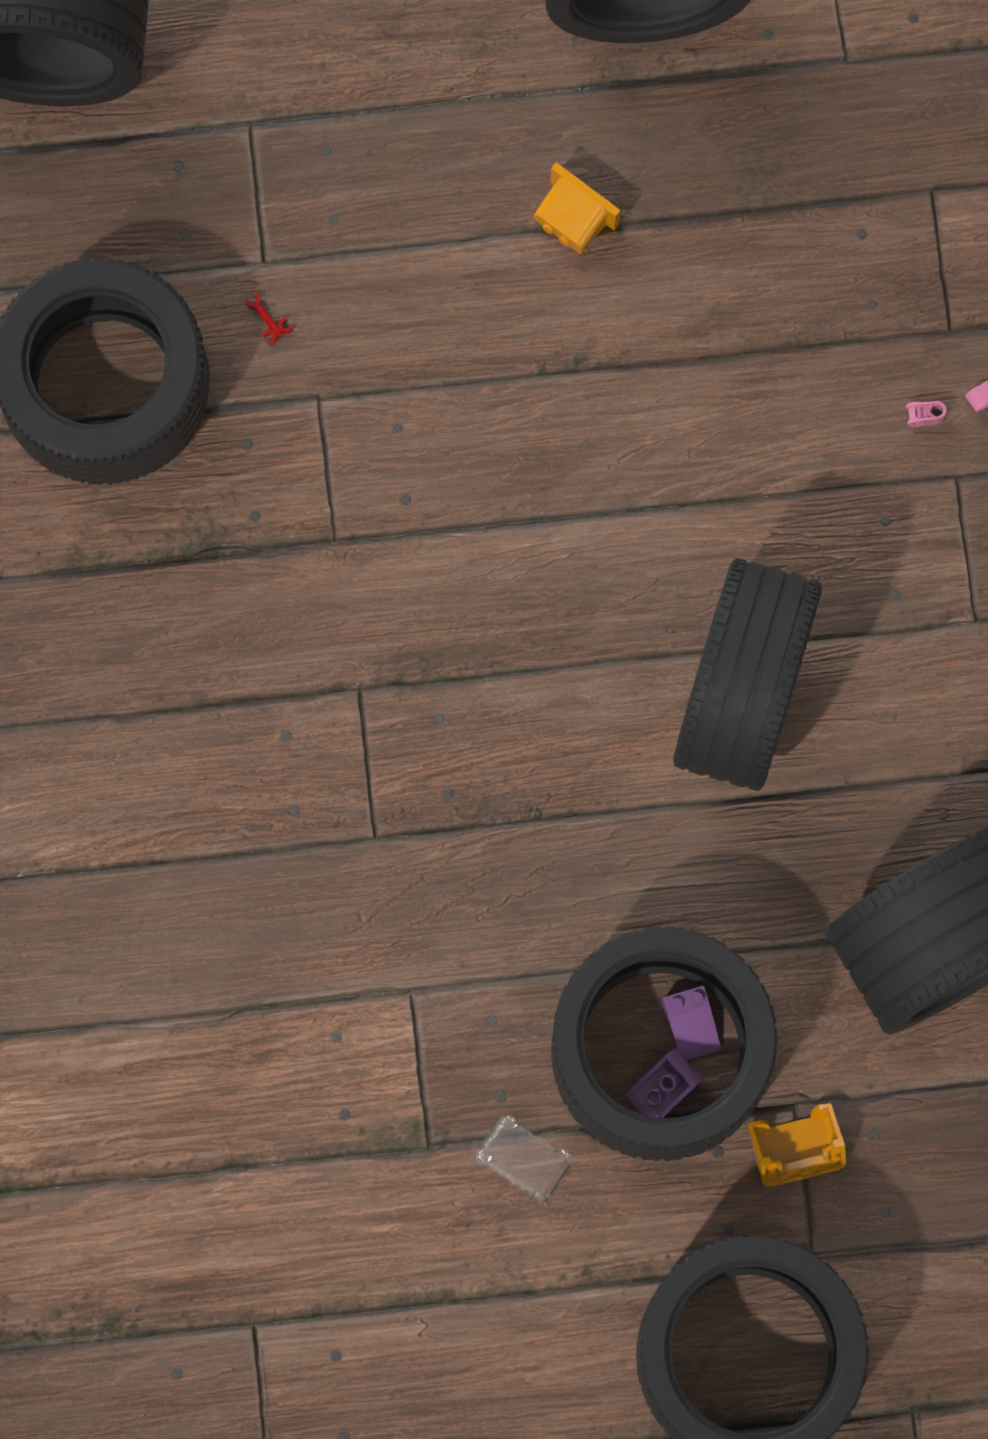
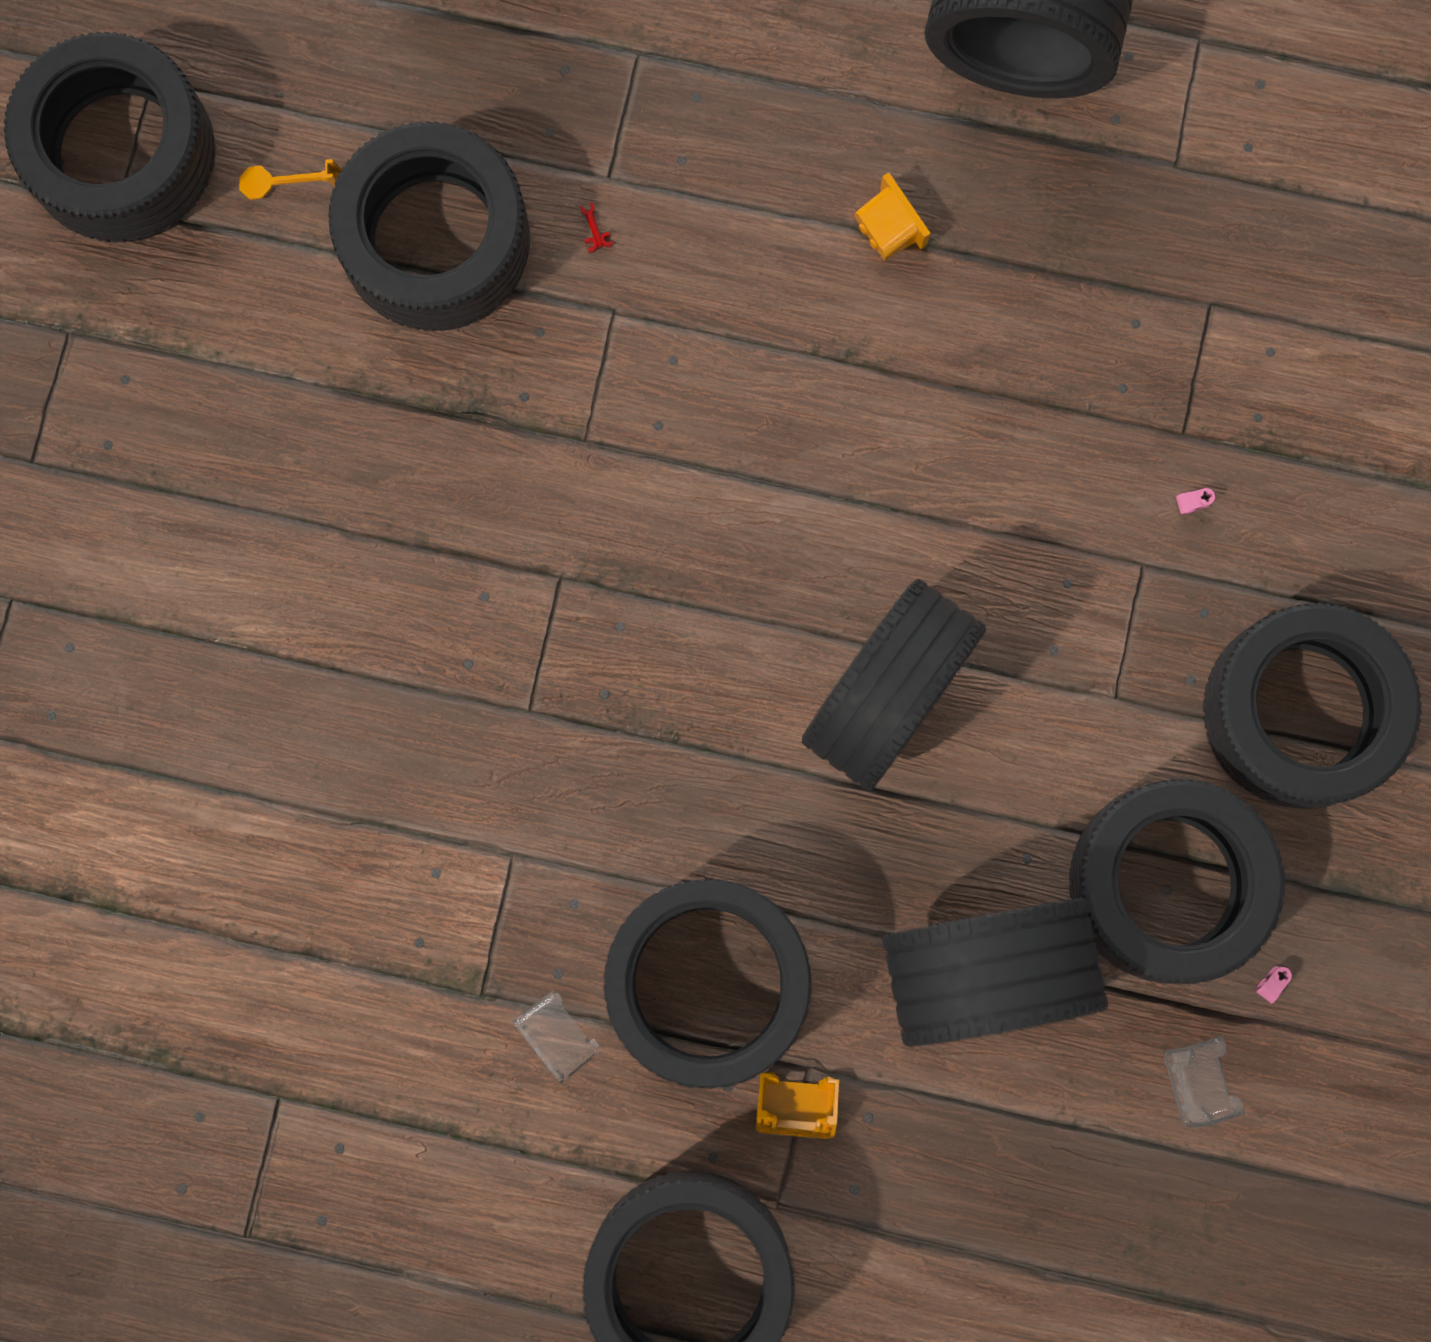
camera: 20 degrees right, 5 degrees up
medium lavender slope [624,1049,704,1119] -> none
medium lavender slope [661,986,721,1061] -> none
bright pink piece [906,401,946,427] -> none

